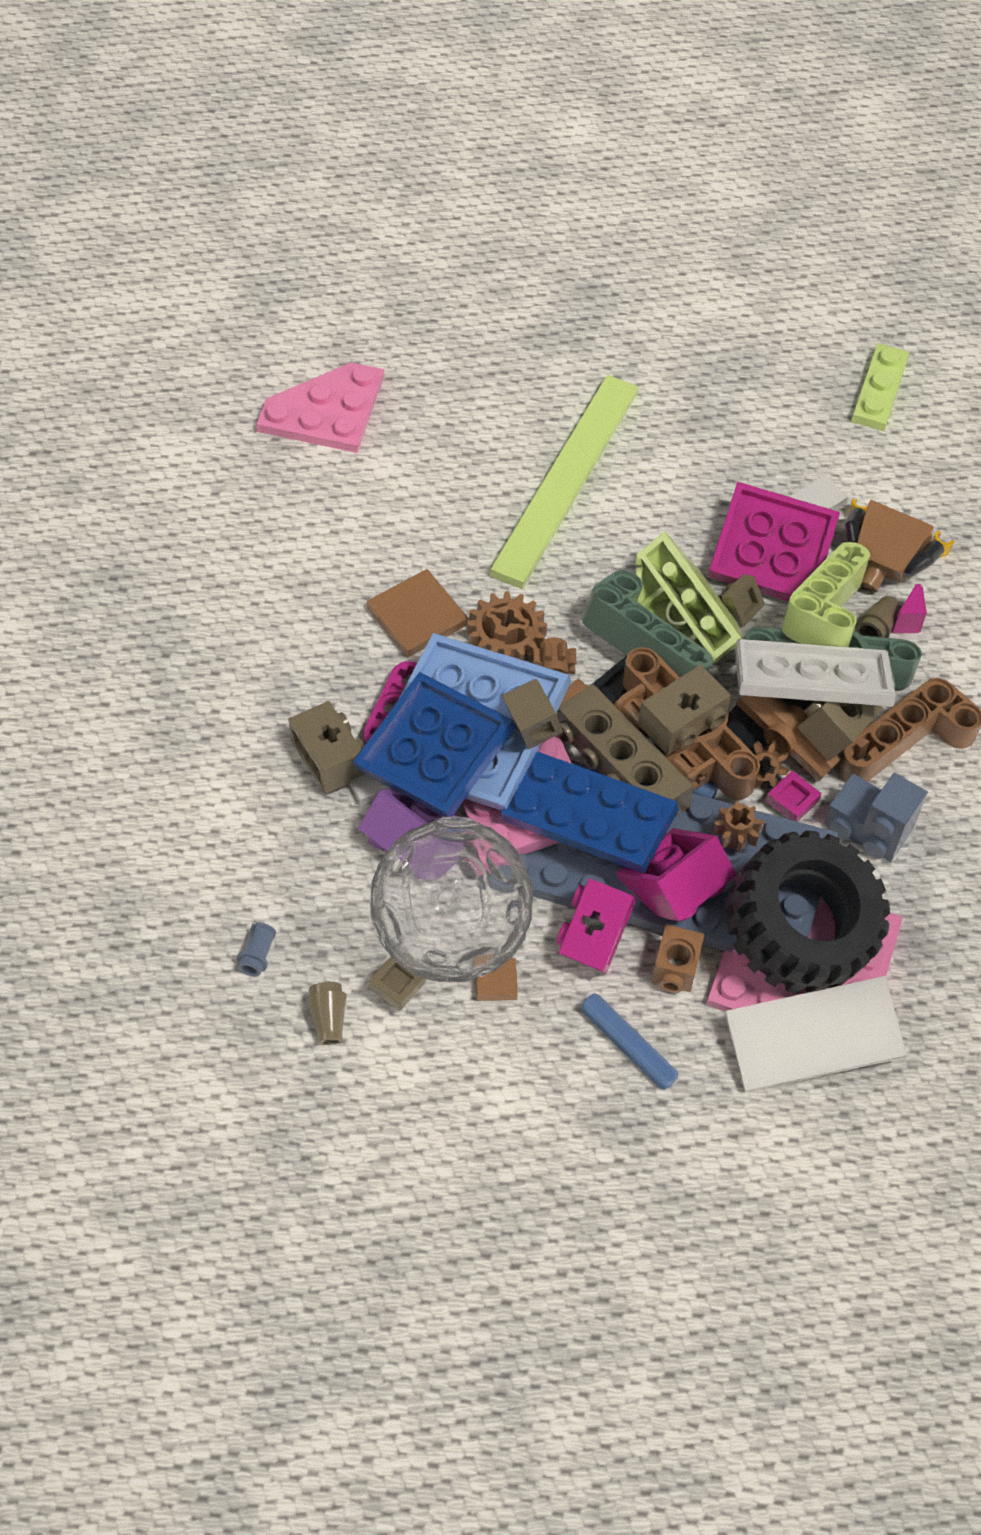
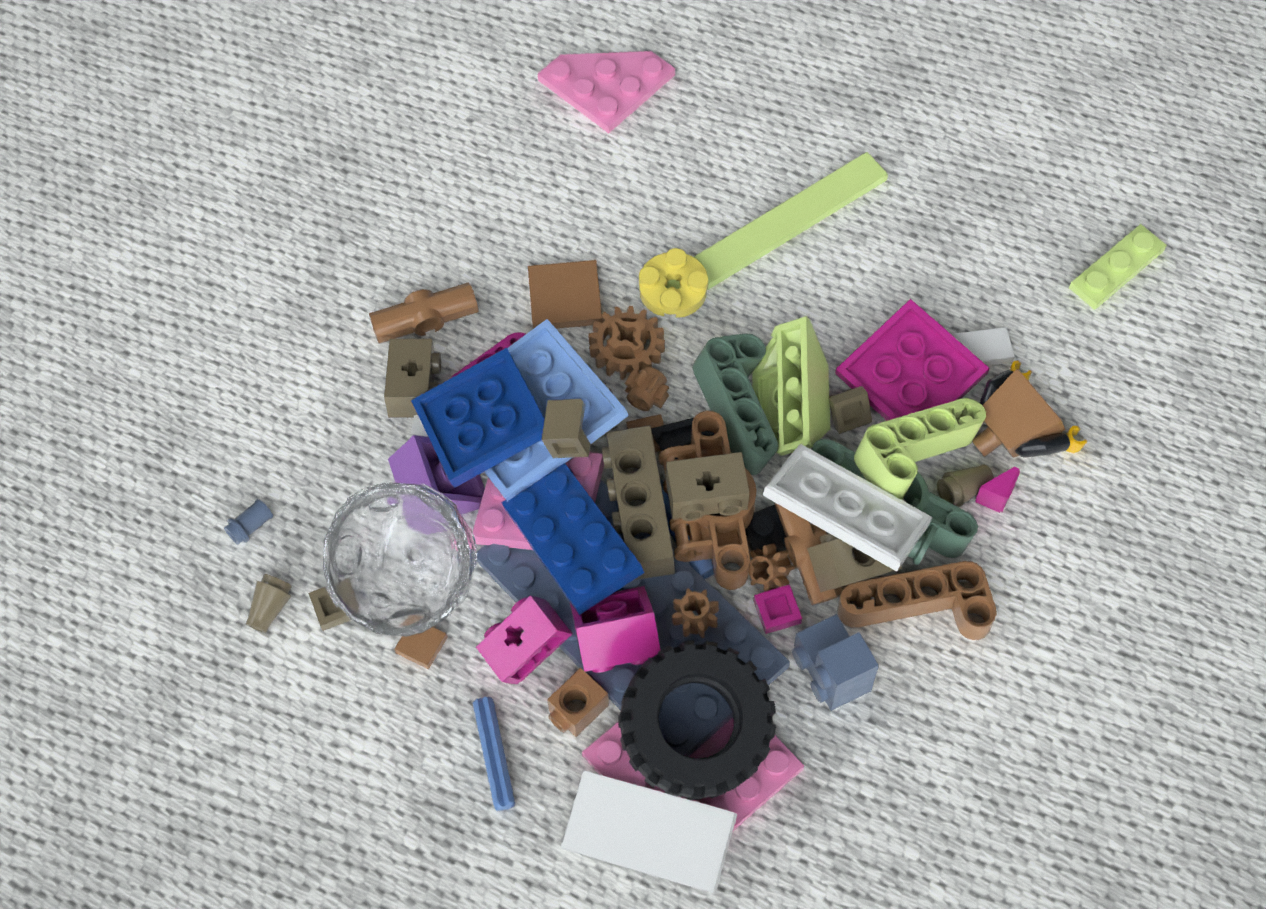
camera: 35 degrees right, 5 degrees up
none -> medium nougat piece [369,282,479,343]
none -> light yellow plate [639,248,708,318]

